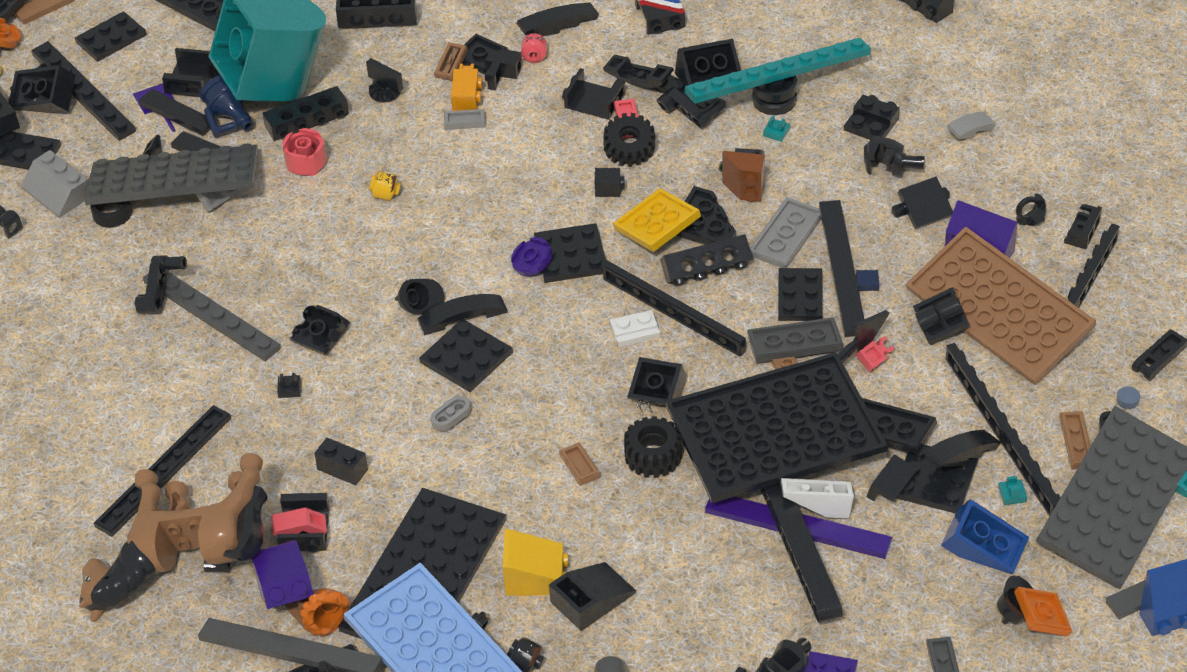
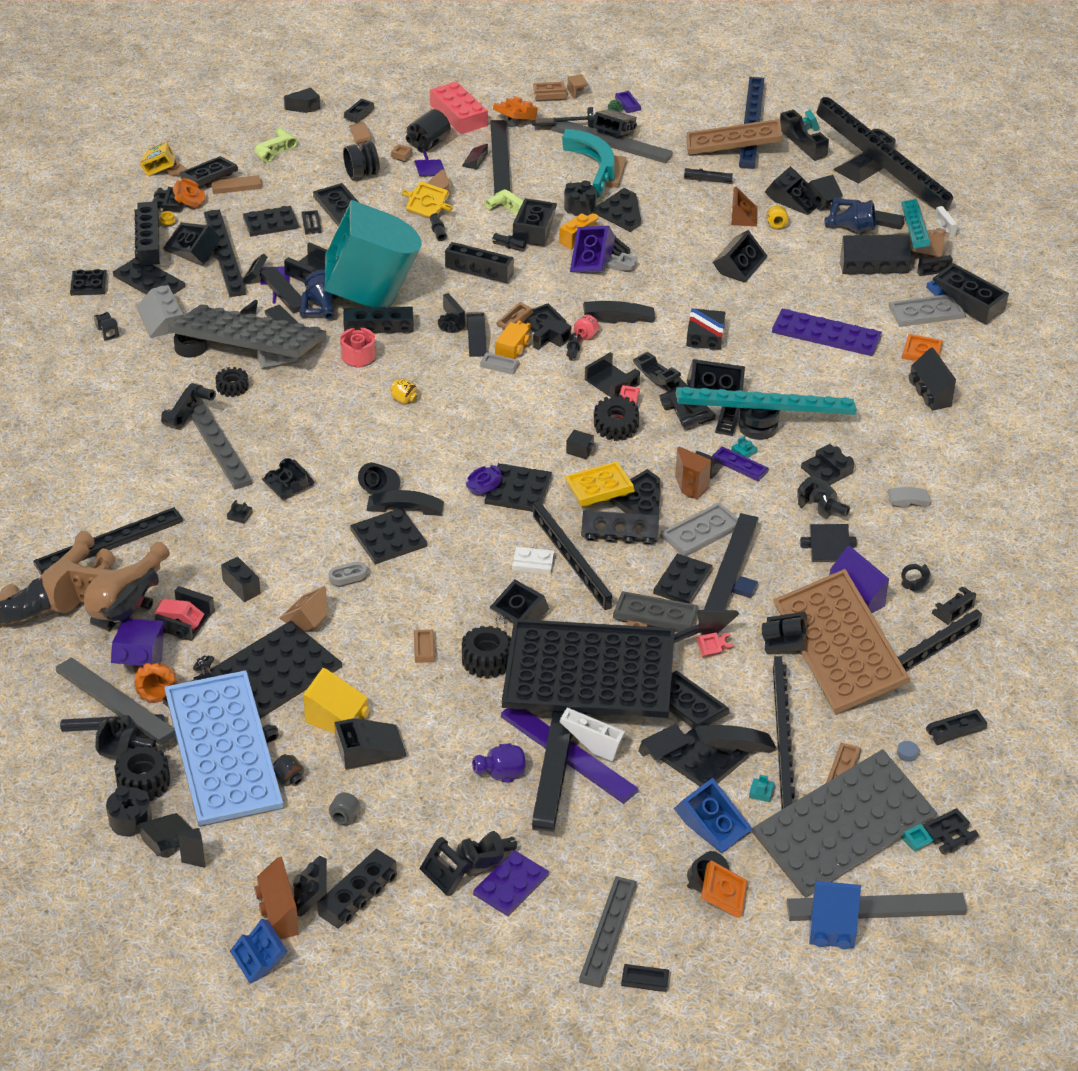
camera: 20 degrees right, 5 degrees down
none -> black piece [193,655,214,681]
none -> black tyre [215,367,249,397]
none -> black tile [243,253,268,284]
none -> medium nougat slope [279,586,326,631]
none -> black tile [301,210,322,235]
none -> black slope [466,312,487,357]
none -> dark purple piece [472,743,526,782]
none -> black axle [566,333,581,360]
none -> dark purple tile [712,446,769,482]
none -> black slope [715,407,740,436]

